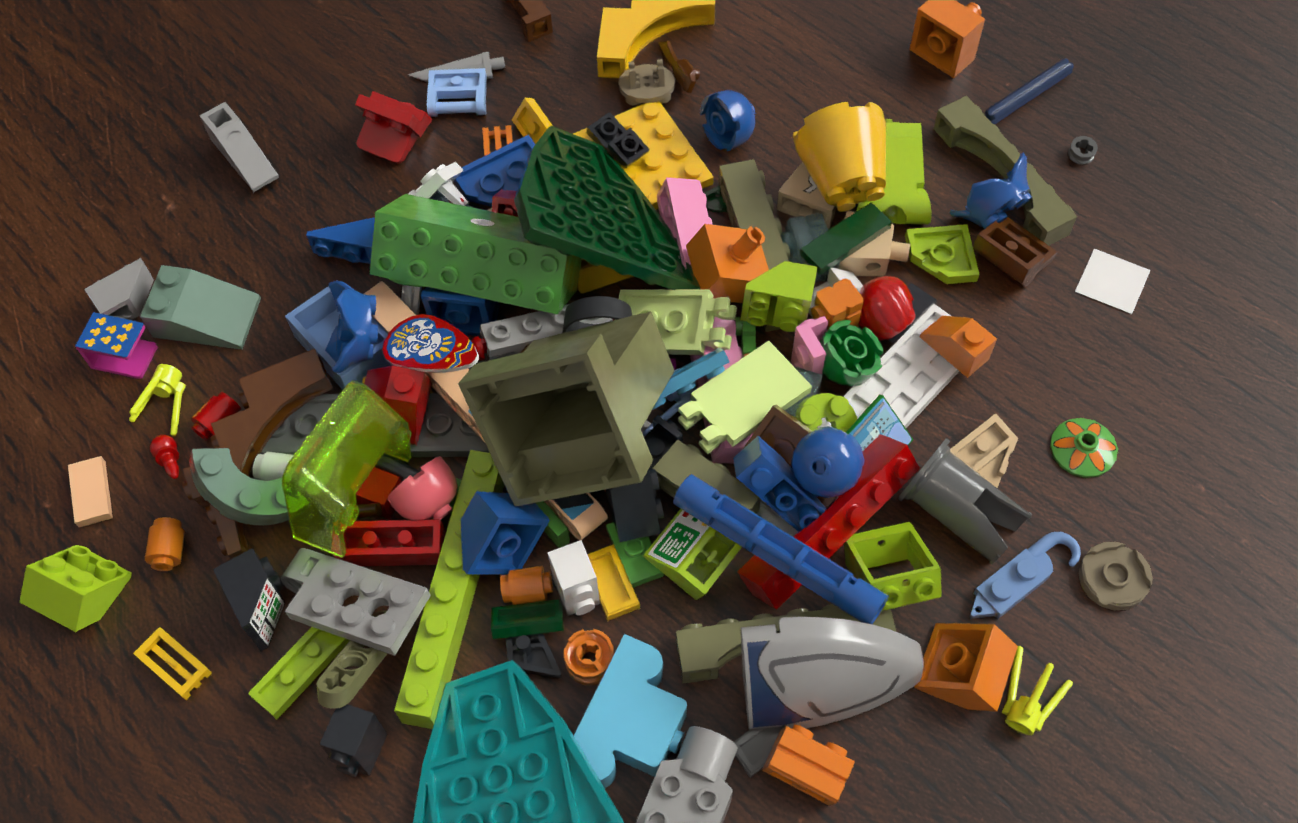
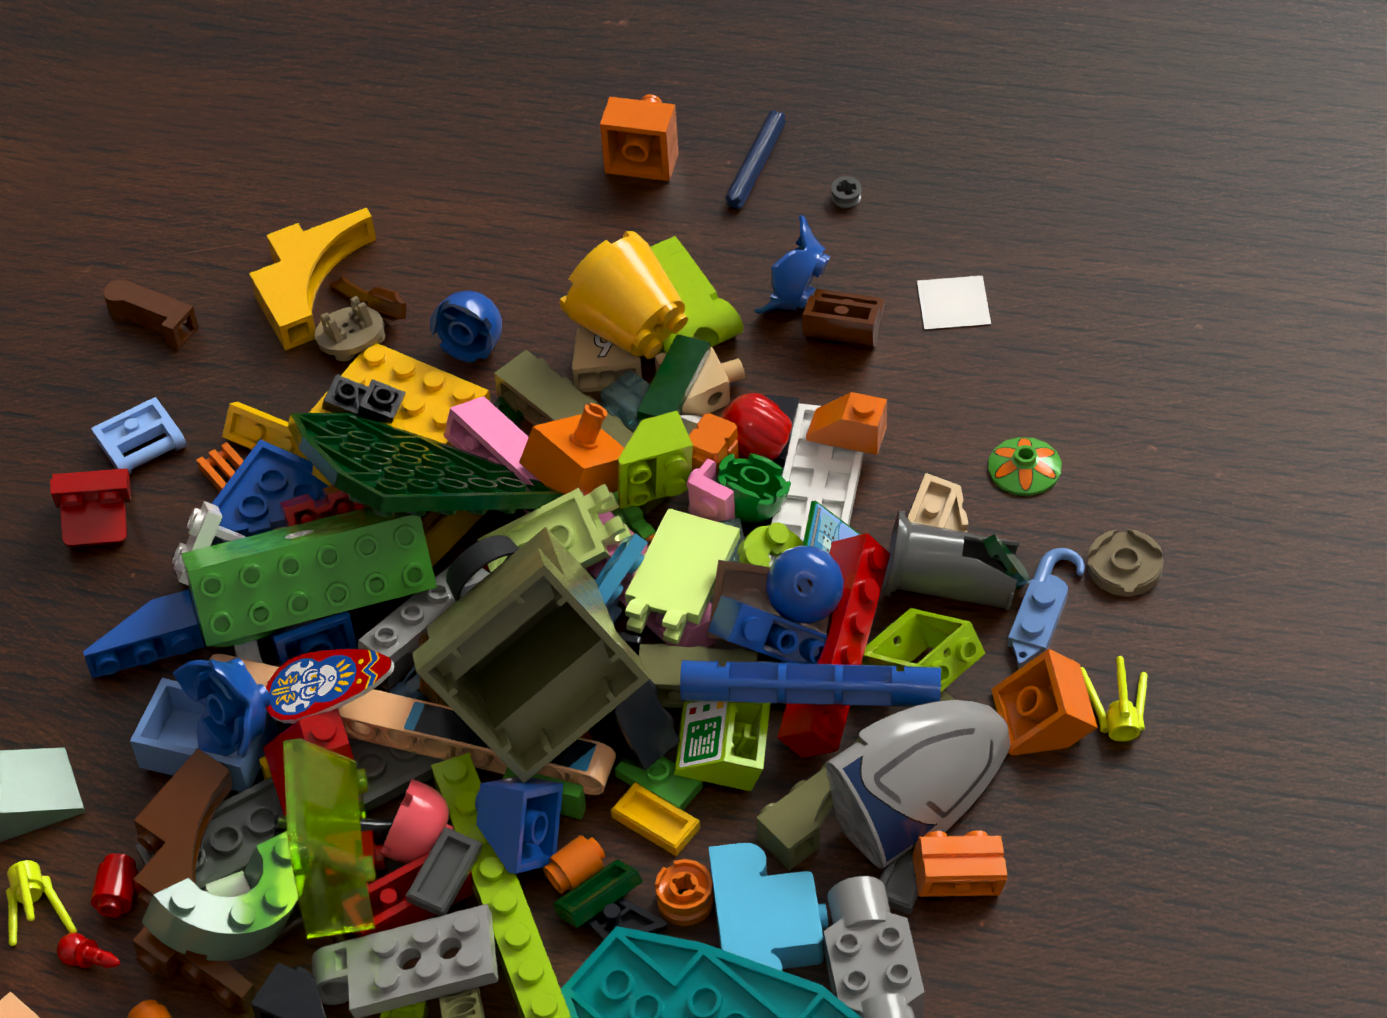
camera: 30 degrees left, 10 degrees down
light grey bar [409,51,506,82] -> none
white brick [548,540,600,616] -> none
lime plate [905,224,980,284] -> none
olive arch [933,96,1077,246] -> none
none -> dark grey tile [406,827,482,916]
none -> dark green tile [983,533,1030,589]

